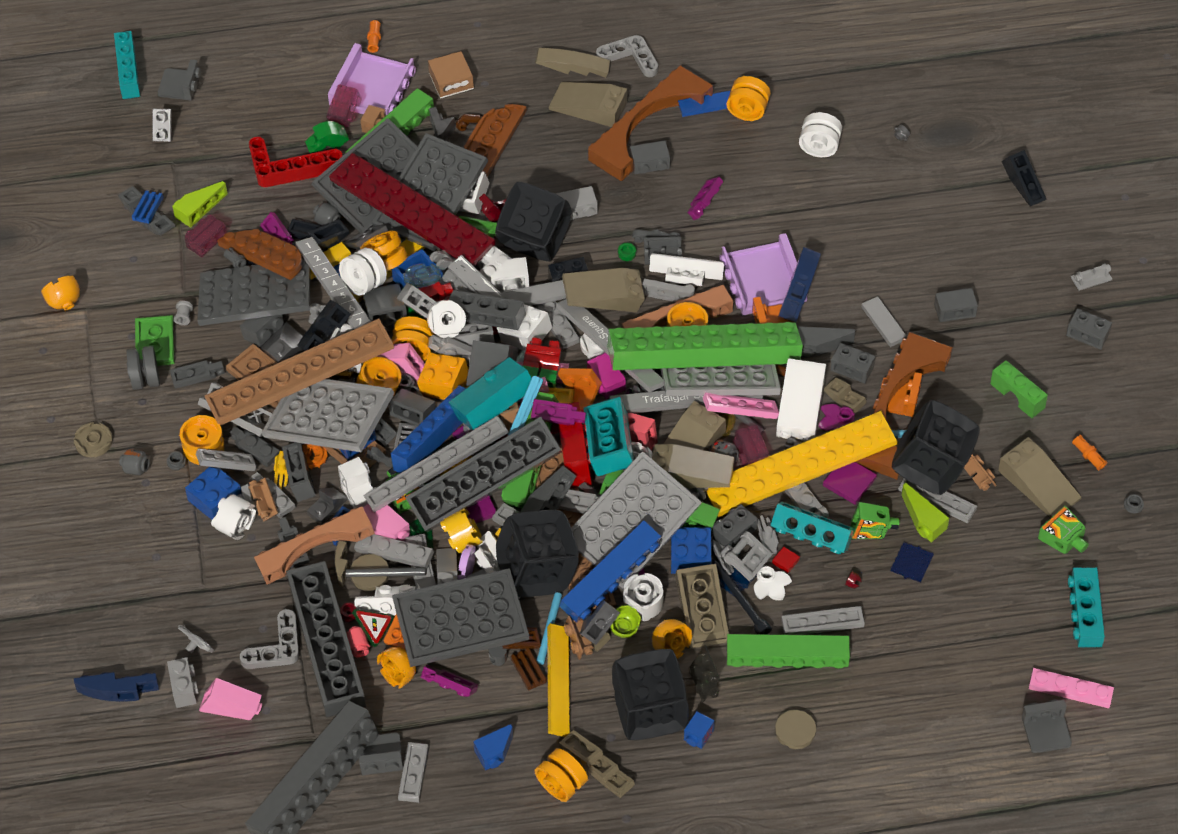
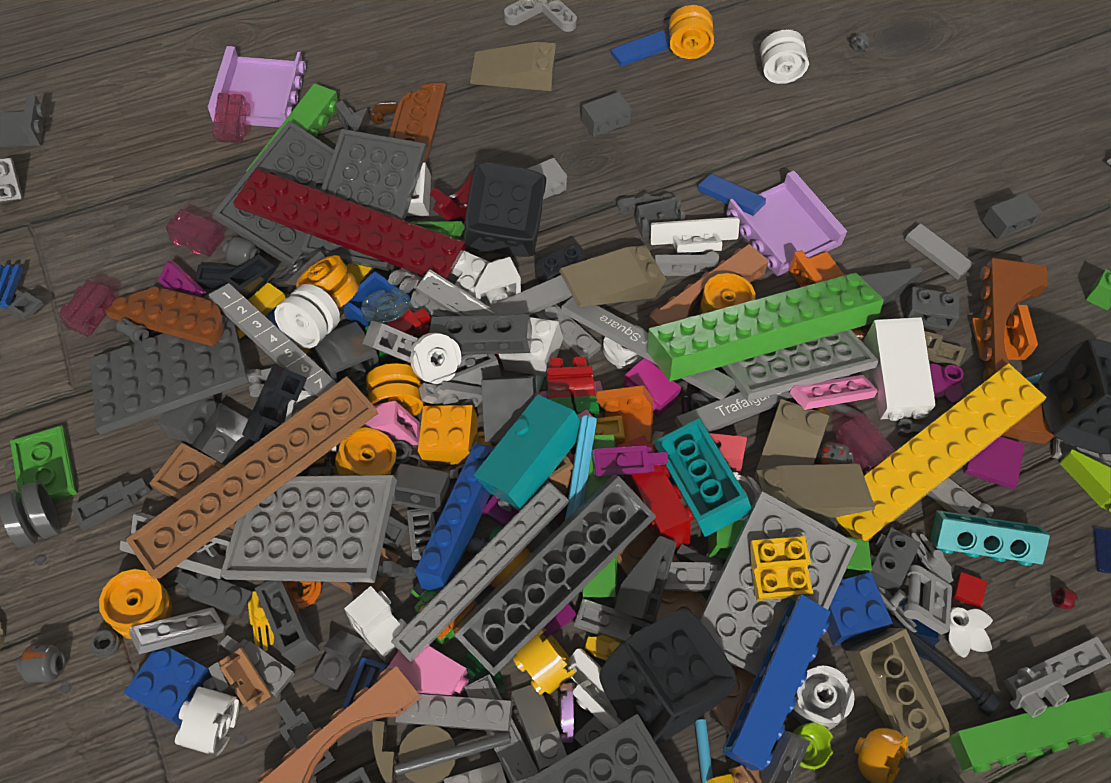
camera: 20 degrees left, 5 degrees up
lime slope [172,181,228,228] -> none
light grey bush [174,301,193,325] -> none
red beam [249,137,343,187] -> none
green brick [305,121,349,154] -> none
medium nougat brick [361,105,386,133] -> none
orange pin [367,20,381,53] -> none
medium nougat piece [428,51,474,98] -> none
dark tan slope [535,48,610,78] -> none
dark orange arch [588,66,713,181] -> none
green tile [618,243,636,261] -> none
magenta hinge [687,177,723,220] -> none
dark blue slope [778,247,821,322] -> none
bright green torso [851,502,899,539] -> none
black slope [1001,150,1047,207] -> none
none -> clear pink brick [166,209,224,257]
none -> blue tile [698,174,766,216]
none -> yellow slope [750,536,813,601]
none -> light grey hips [1010,667,1069,718]

